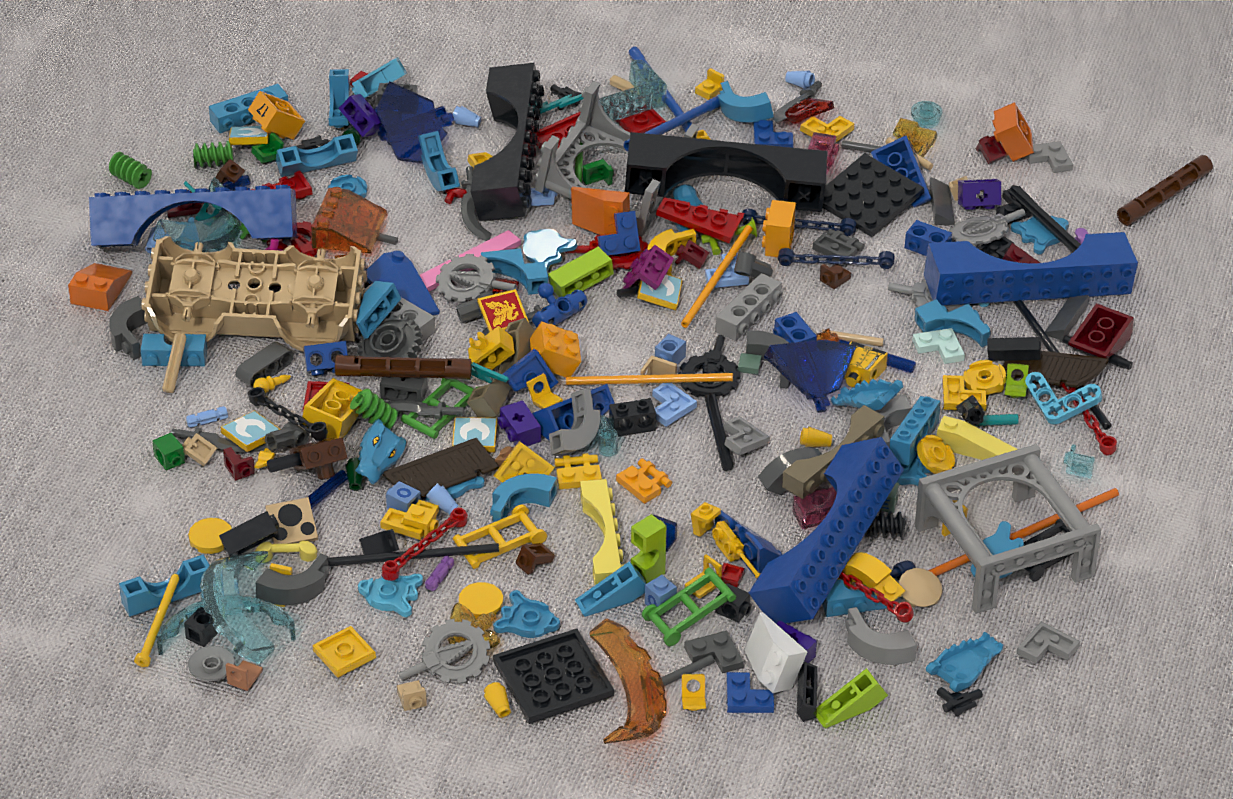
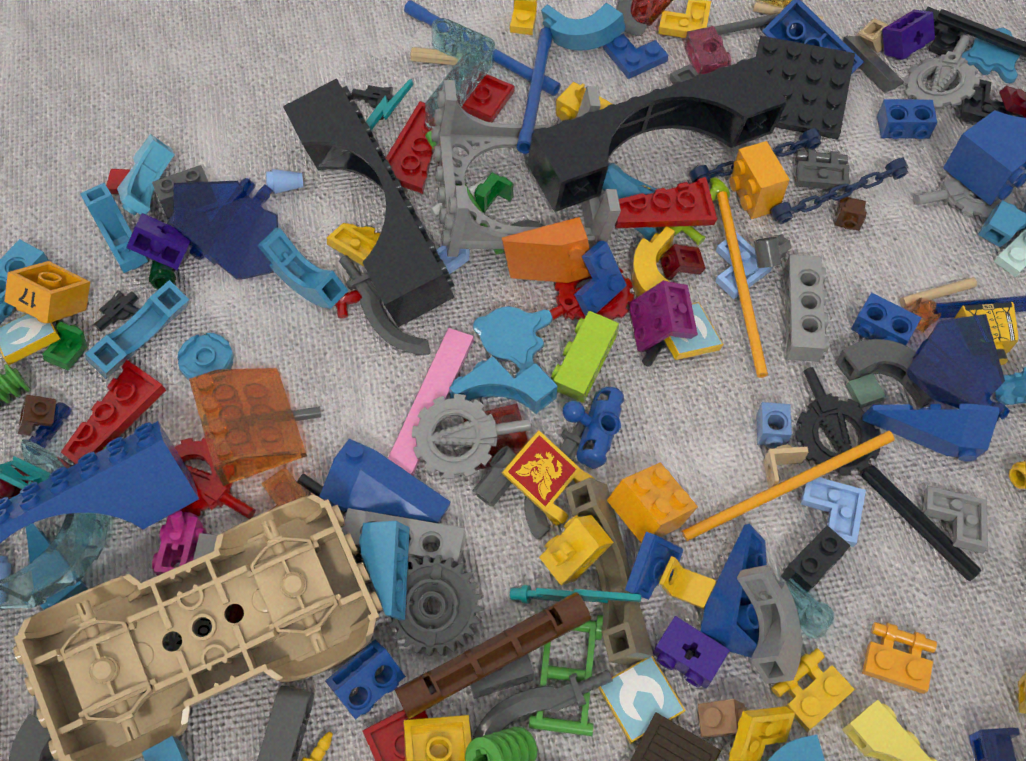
camera: 30 degrees left, 20 degrees up
none -> blue wedge [862,404,999,461]

